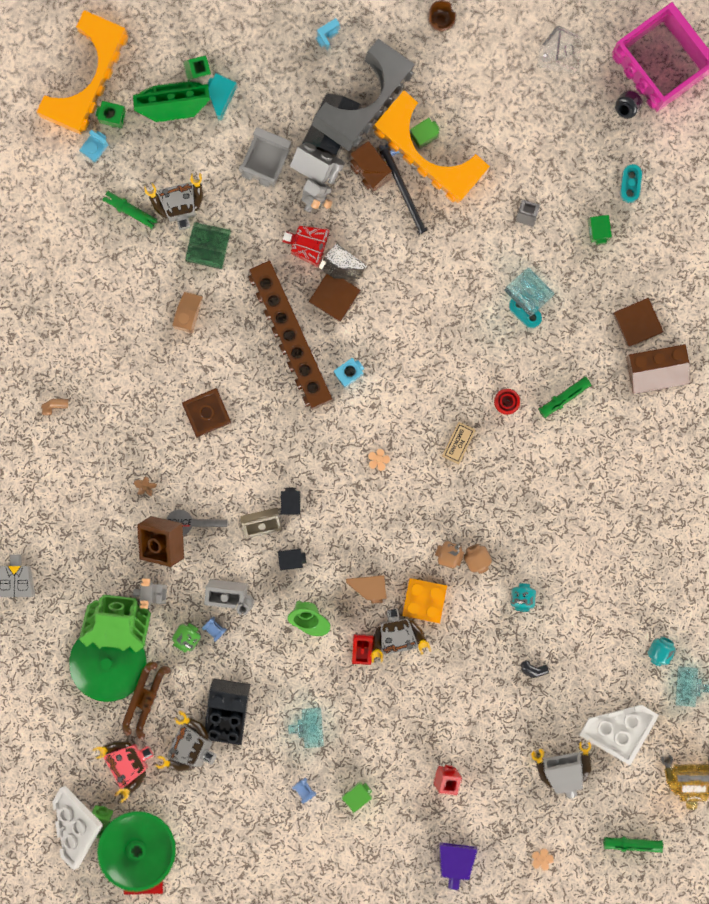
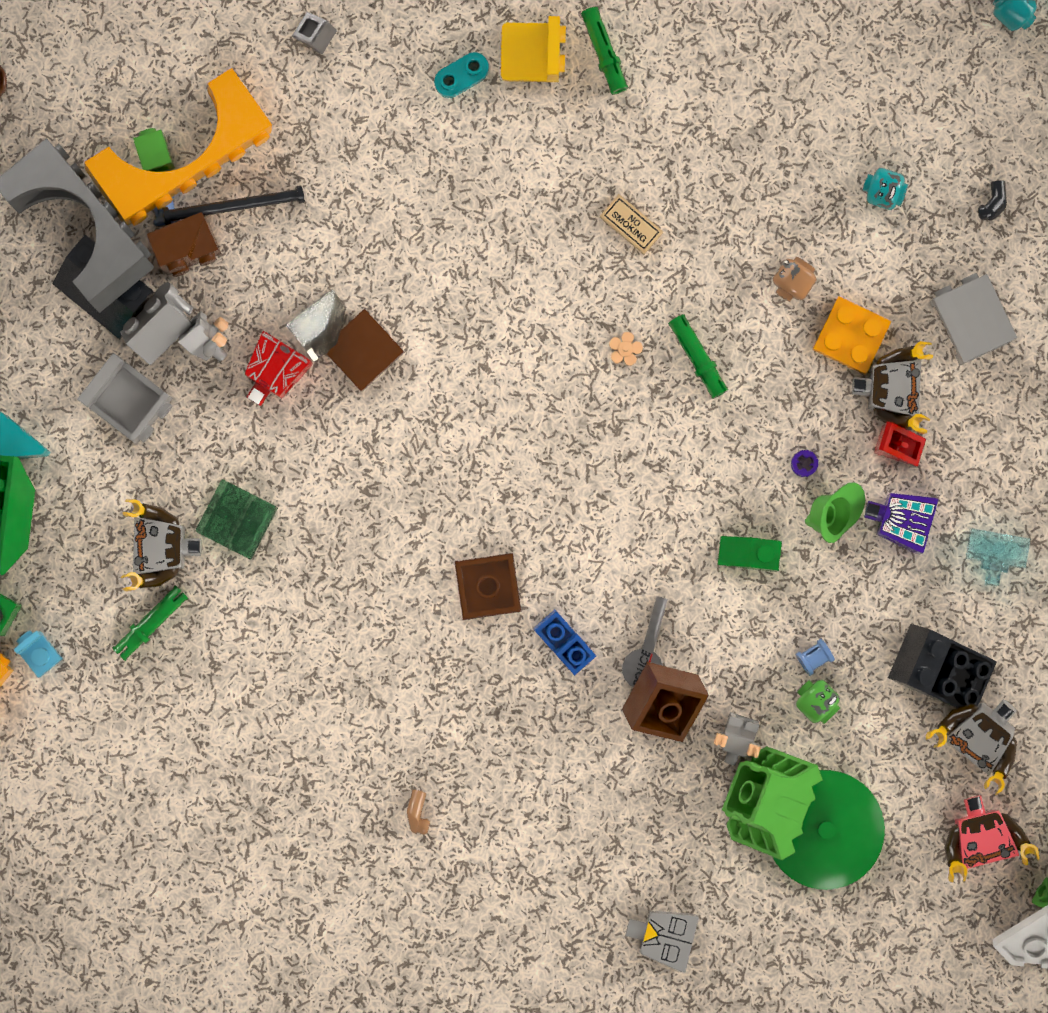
camera: 70 degrees left, 0 degrees up
reddish brown piece [122,661,171,740] -> none
medium nougat plant [134,476,157,497] -> none
medium nougat slope [172,292,203,333] -> none
light grey hinge [204,579,254,616] -> none
dark tan slope [240,508,283,539] -> none
reddish brown brick [248,260,333,410] -> none
black brick [278,549,307,571] -> none
black brick [281,487,301,515] -> none
medium azure brick [334,358,364,388] -> none
medium nougat slope [346,575,386,604] -> none
medium nougat head [464,544,492,574] -> none
red cone [494,389,520,415] -> none
clear light blue plate [504,267,555,317] -> none
none -> yellow bracket [501,16,566,82]
none -> blue slope [533,609,596,676]
none -> green pin [668,314,729,399]
none -> green slope [717,536,782,572]
none -> dark purple bush [791,450,818,477]
none -> torso [864,493,939,555]
none -> light grey panel [930,273,1017,366]

